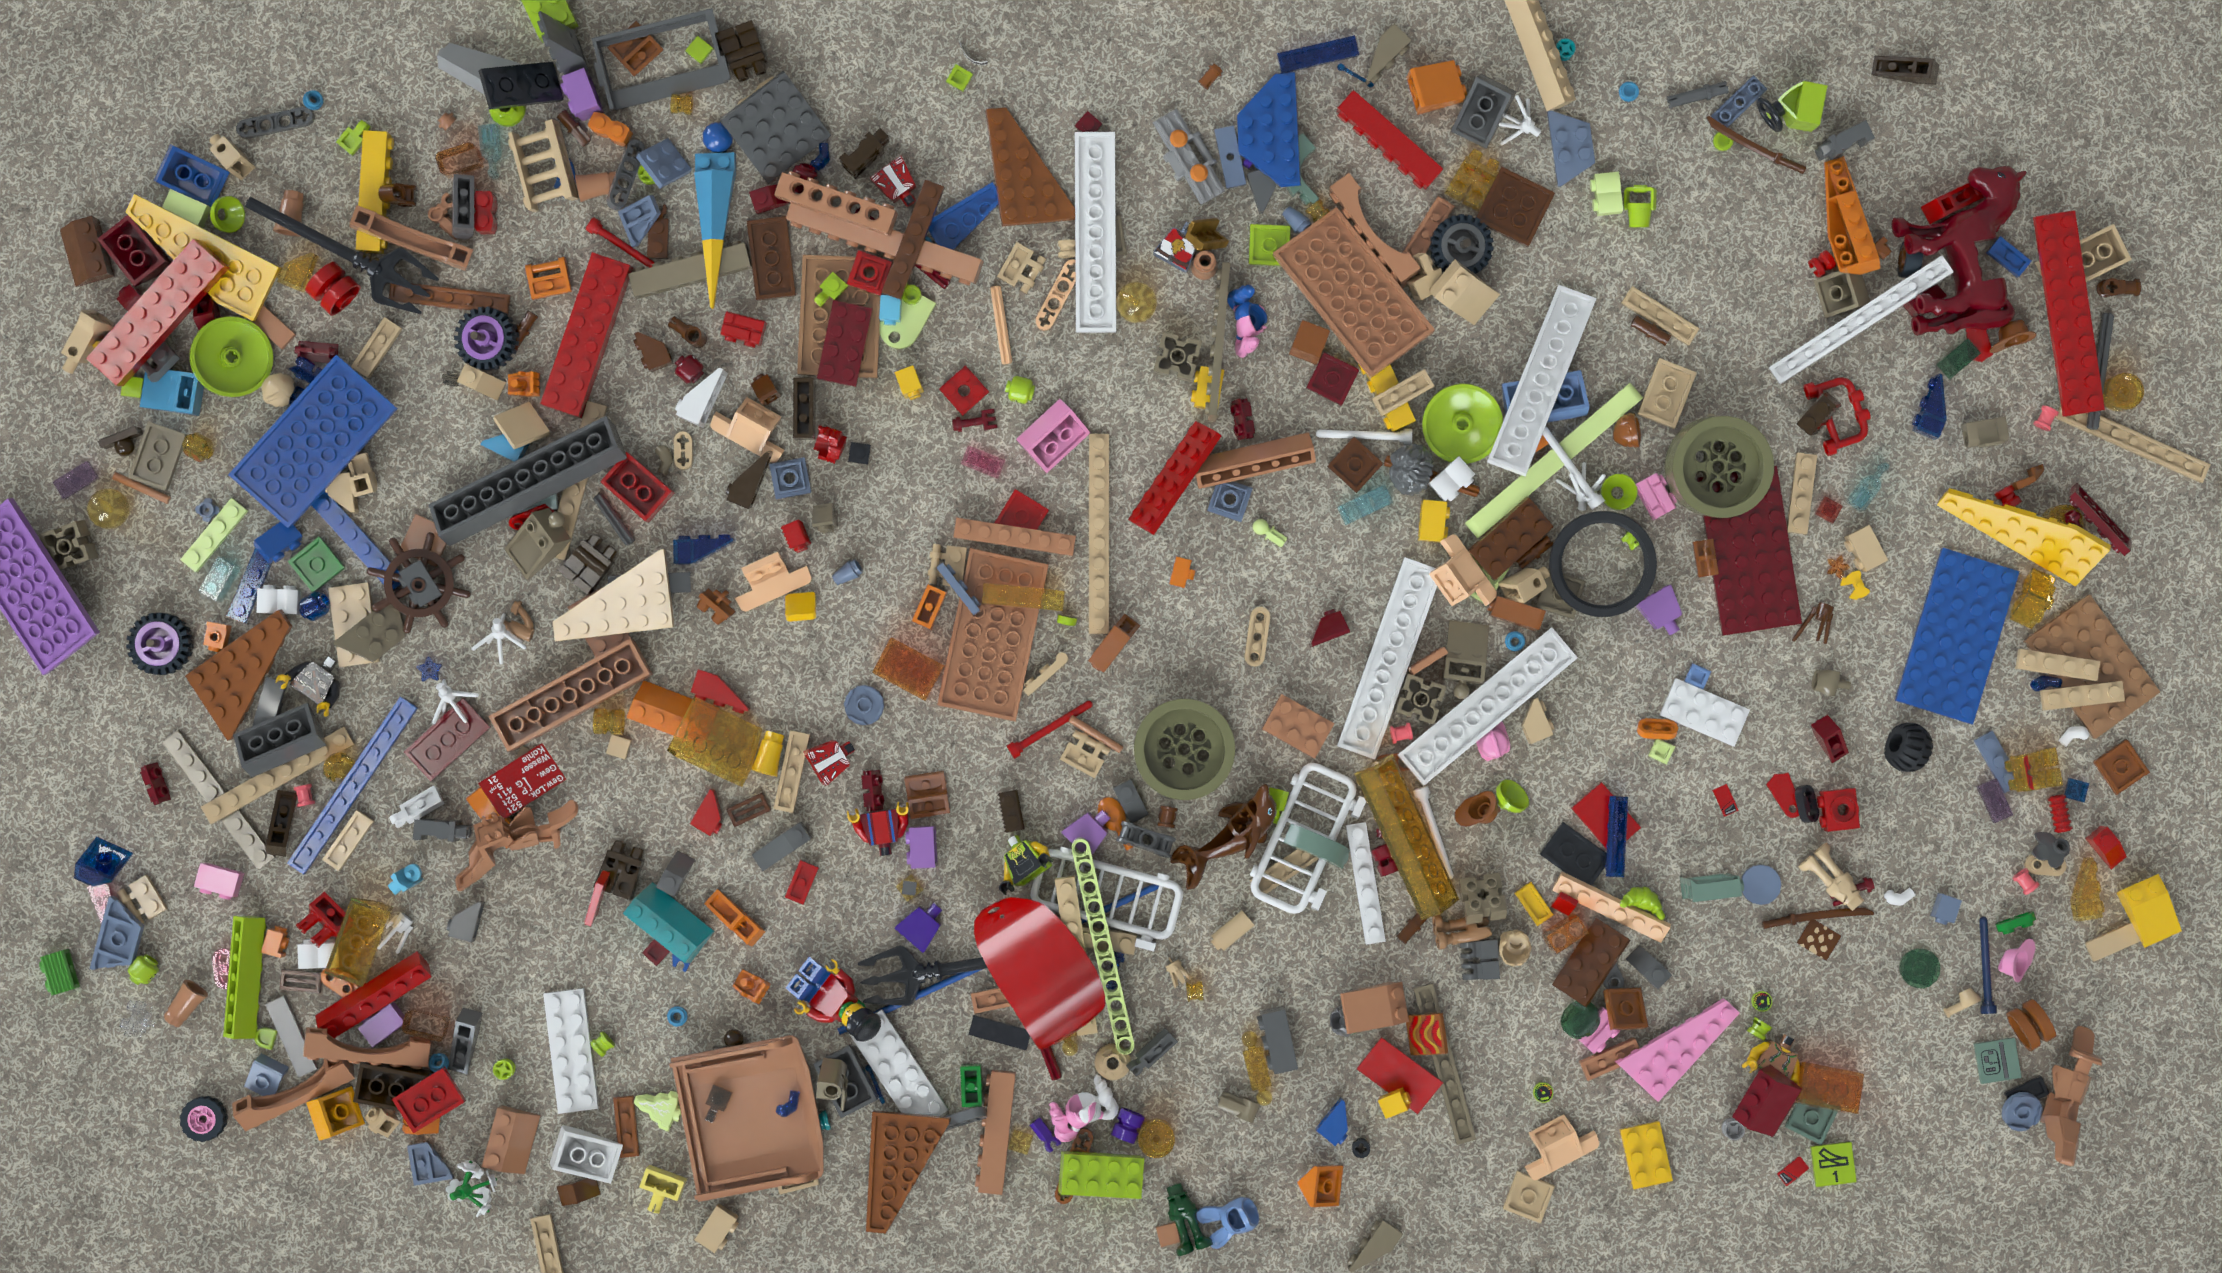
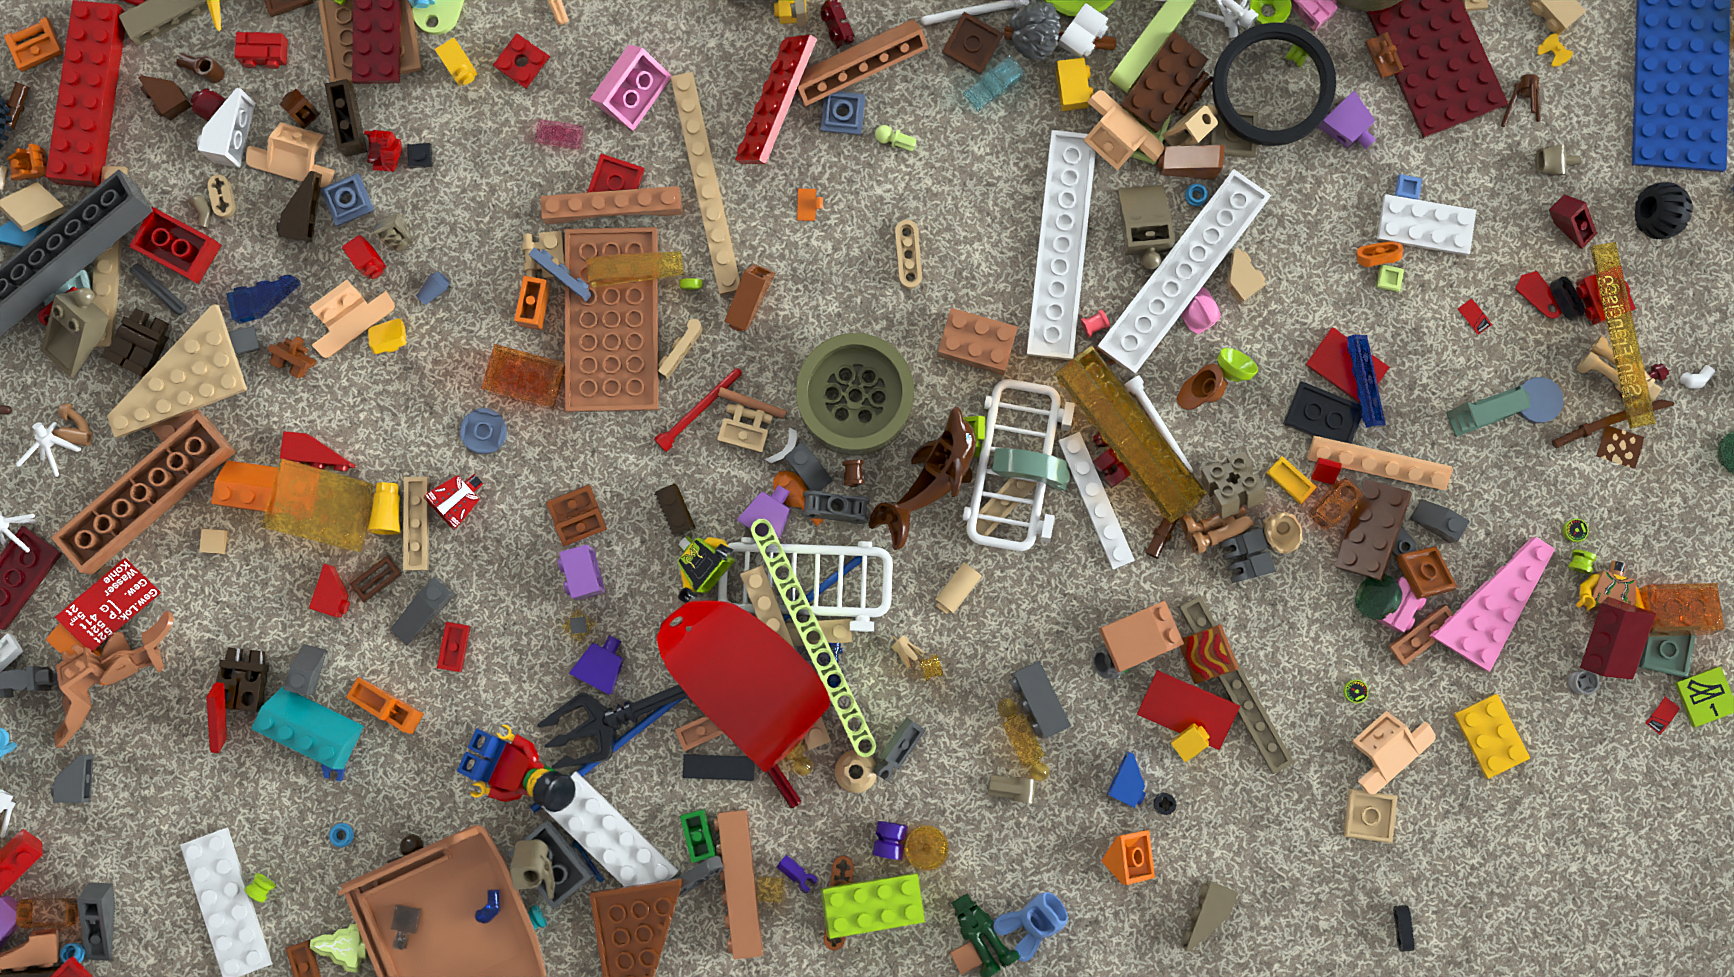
camera: 15 degrees left, 5 degrees down
lime wheel [493,1058,516,1080] -> none
clear yellow wheel [593,708,625,735] -> none
dark red plate [642,939,670,966] -> none
orange hand [732,969,771,1004] -> none
torso [847,802,909,856] -> none
dark red hinge [861,770,885,811] -> none
dark red hinge [952,409,998,433] -> none
lime head [1005,376,1035,404] -> none
hair [1049,1075,1119,1142] -> none
dark red slope [1309,609,1350,648] -> none
dark tan brick [1394,674,1447,725] -> none
nougat tile [1407,647,1448,675] -> none
lime piece [1619,887,1665,920] -> none
clear orange plant [1827,555,1850,579] -> none
none -> white sticker [764,428,797,463]
none -> clear yellow tile [1590,242,1656,429]

